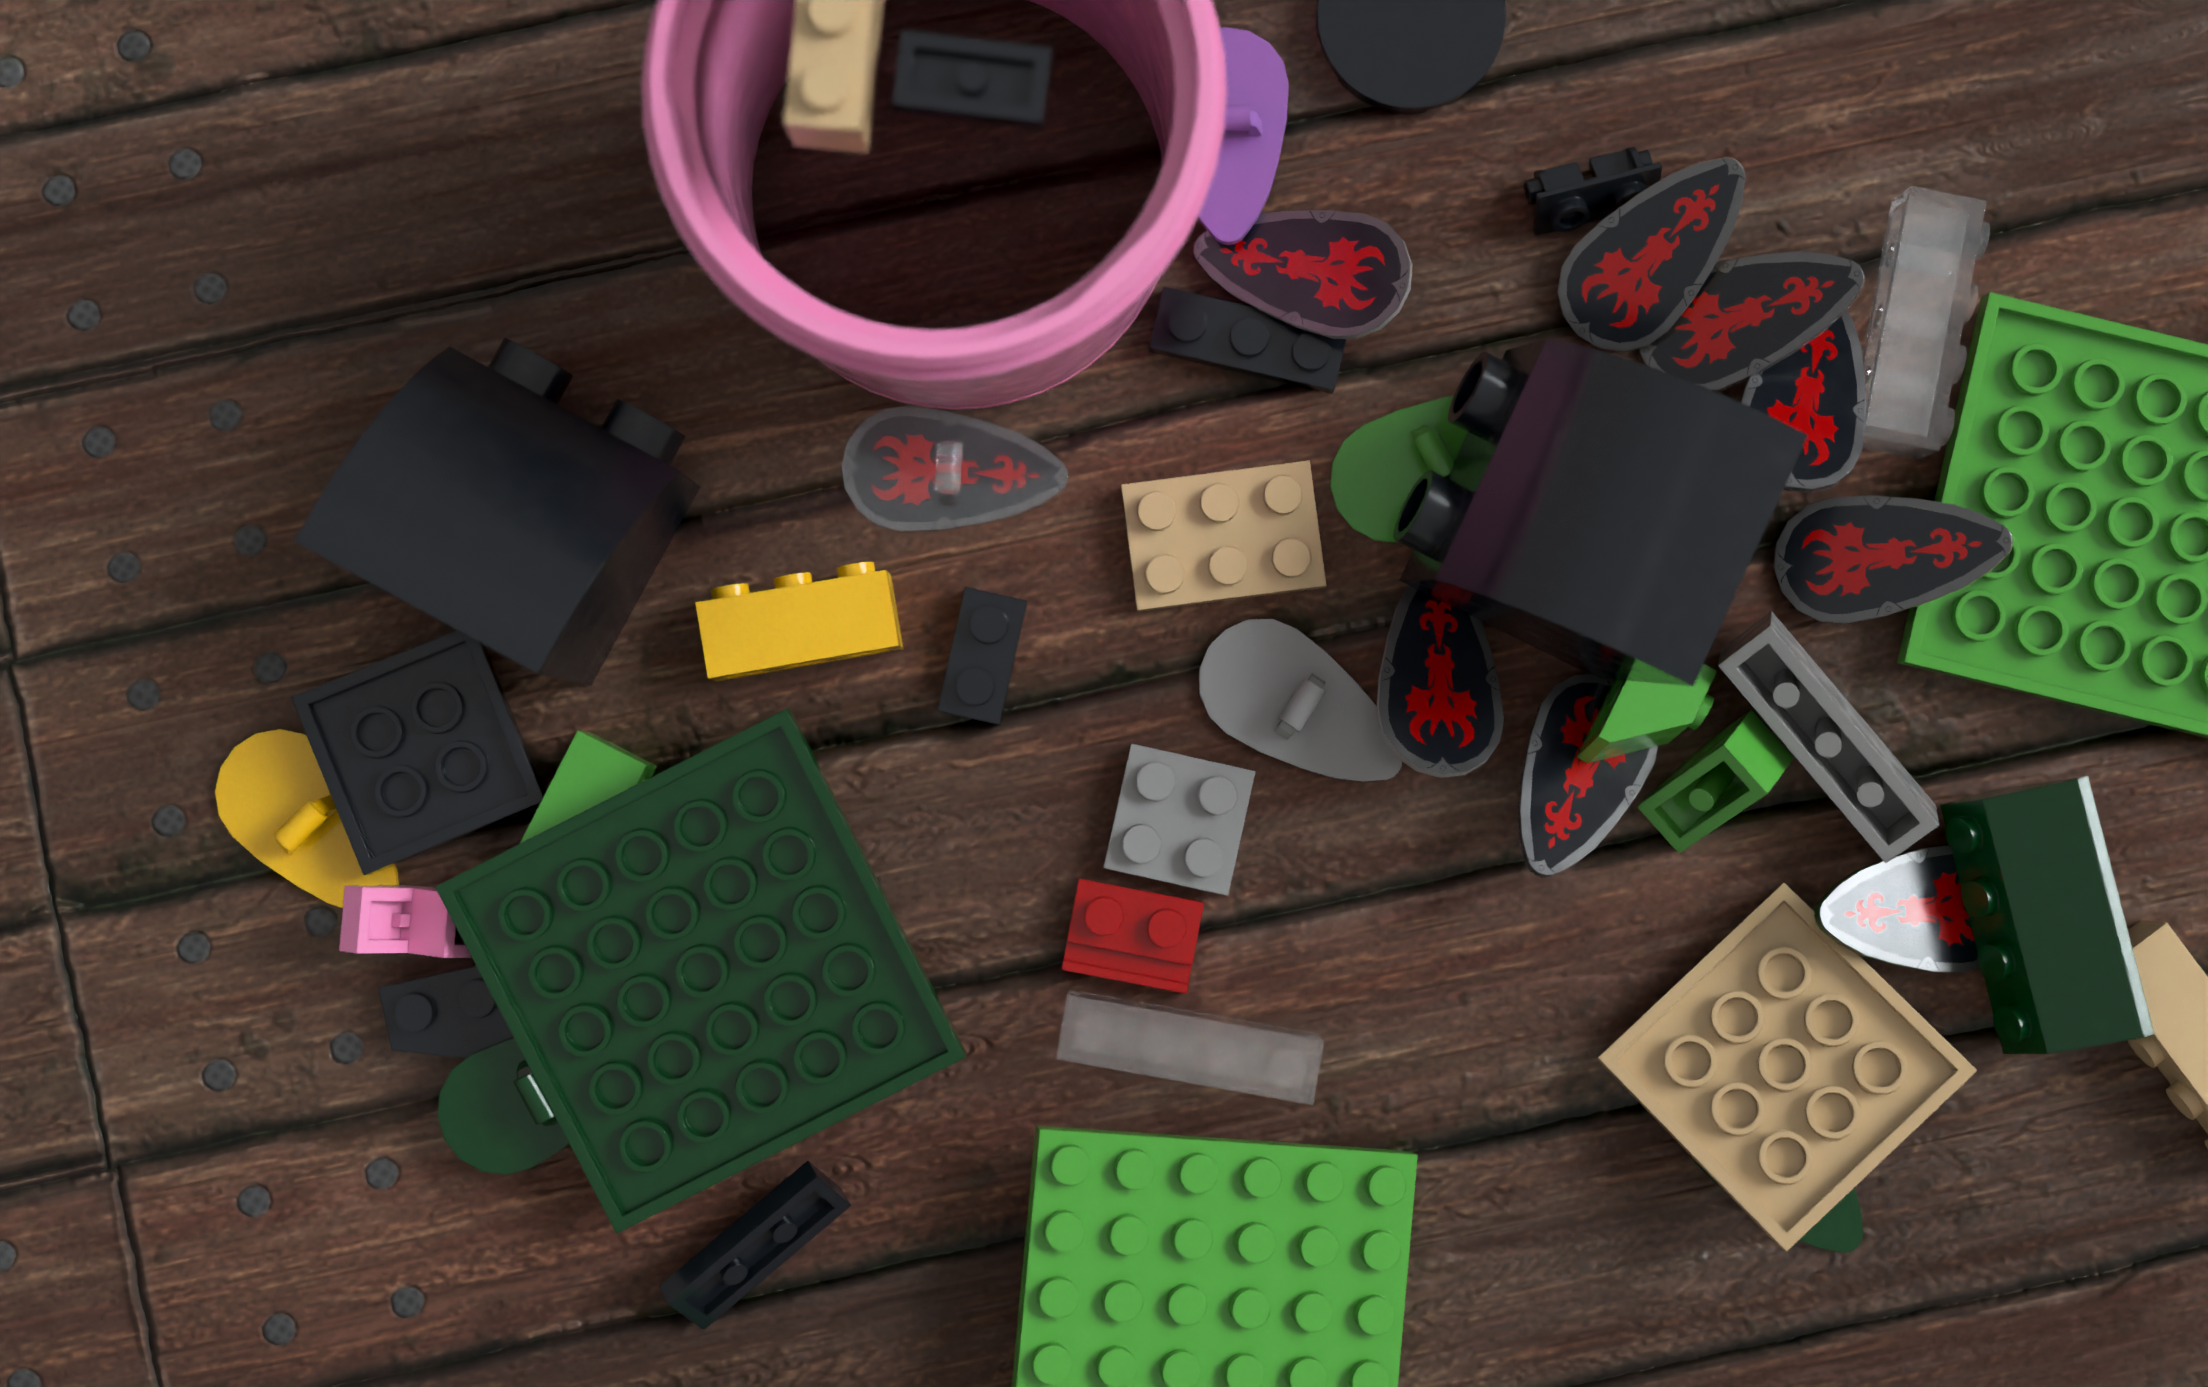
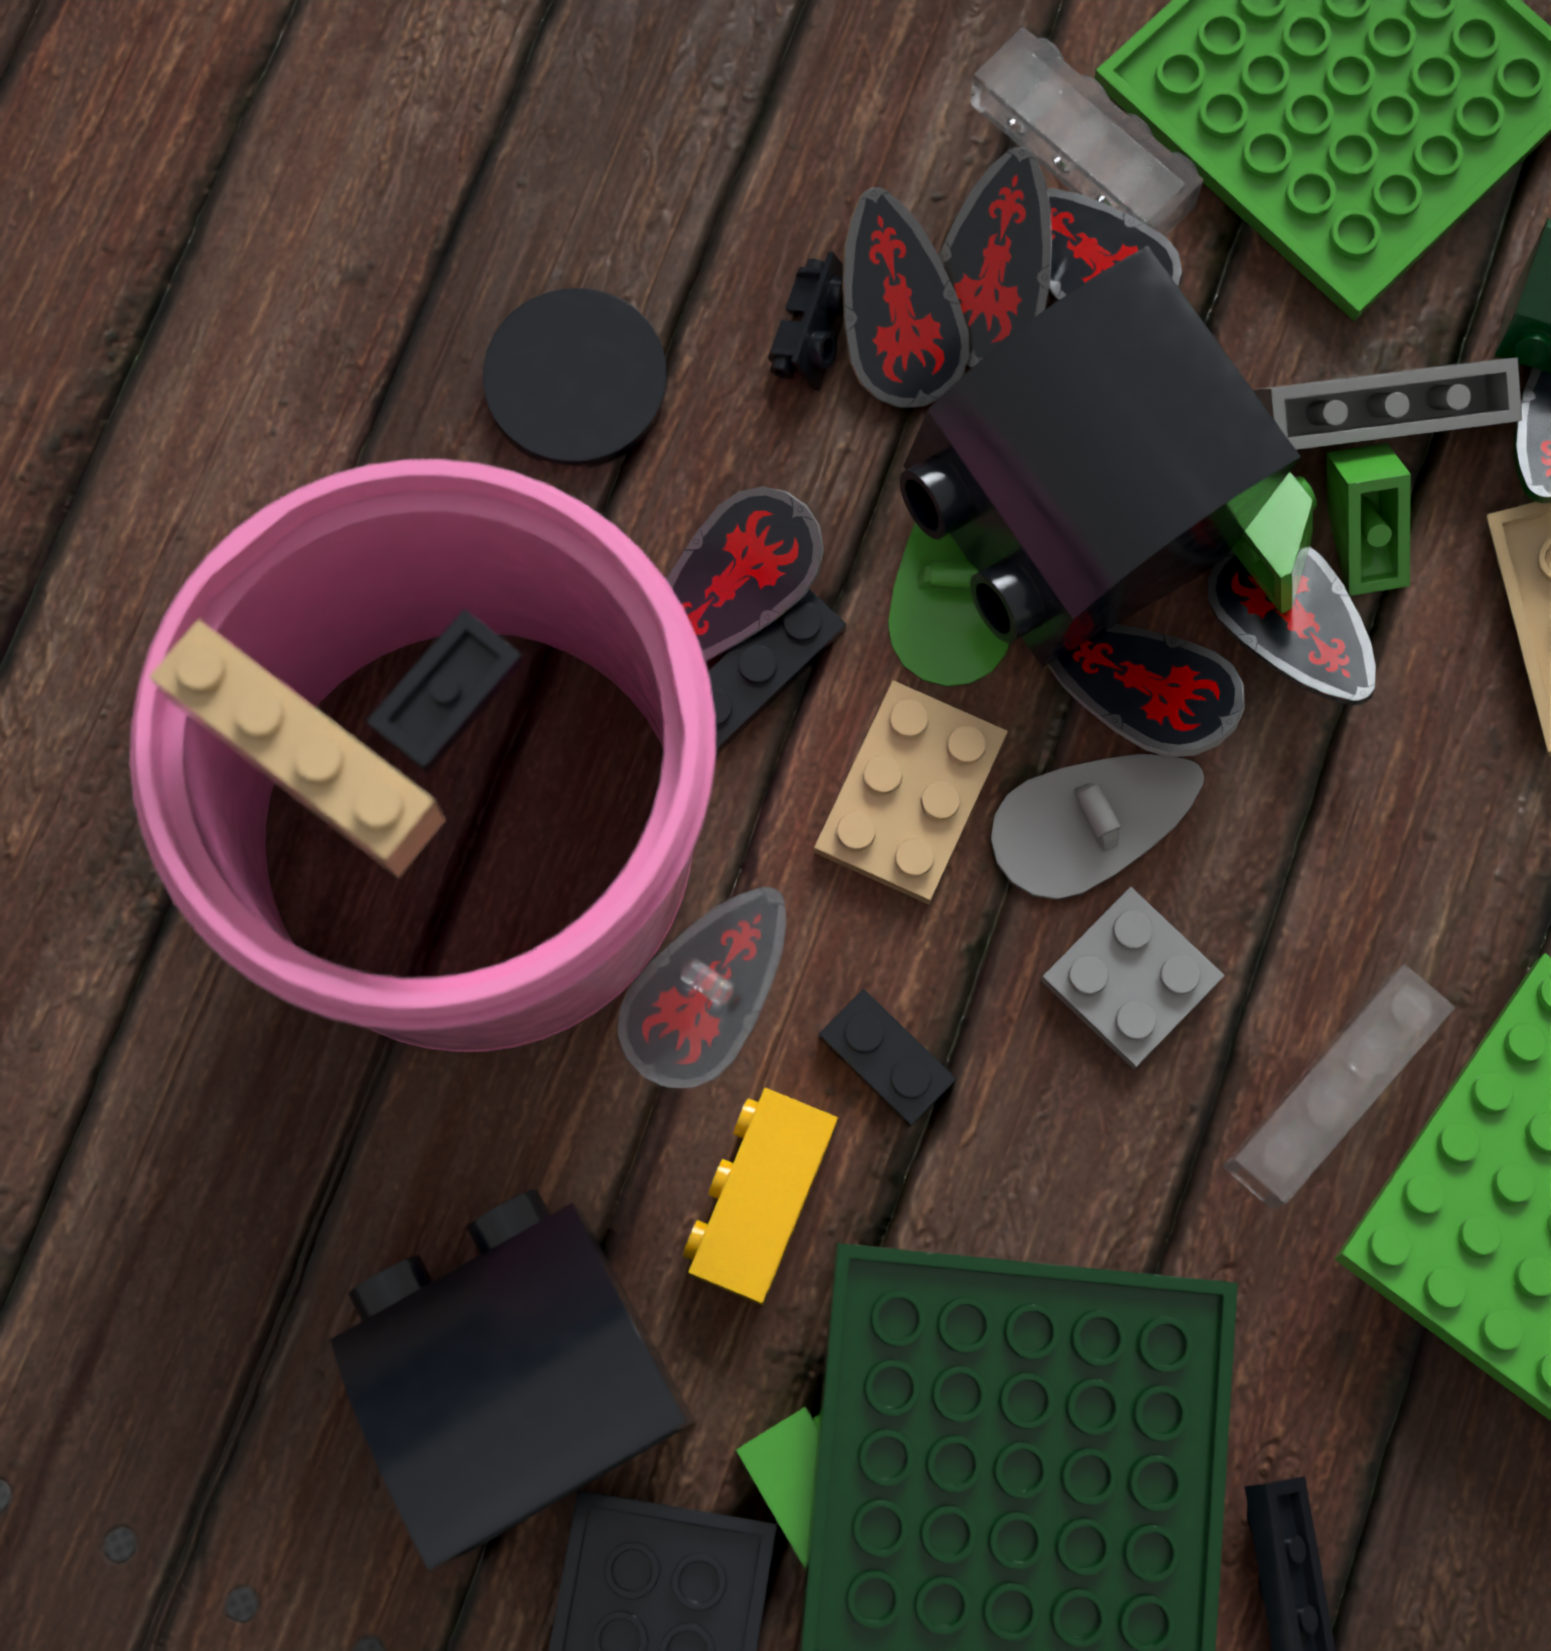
camera: 55 degrees left, 10 degrees down
red plate [1061,878,1204,994] -> none
shield [1774,495,2013,624] -> none

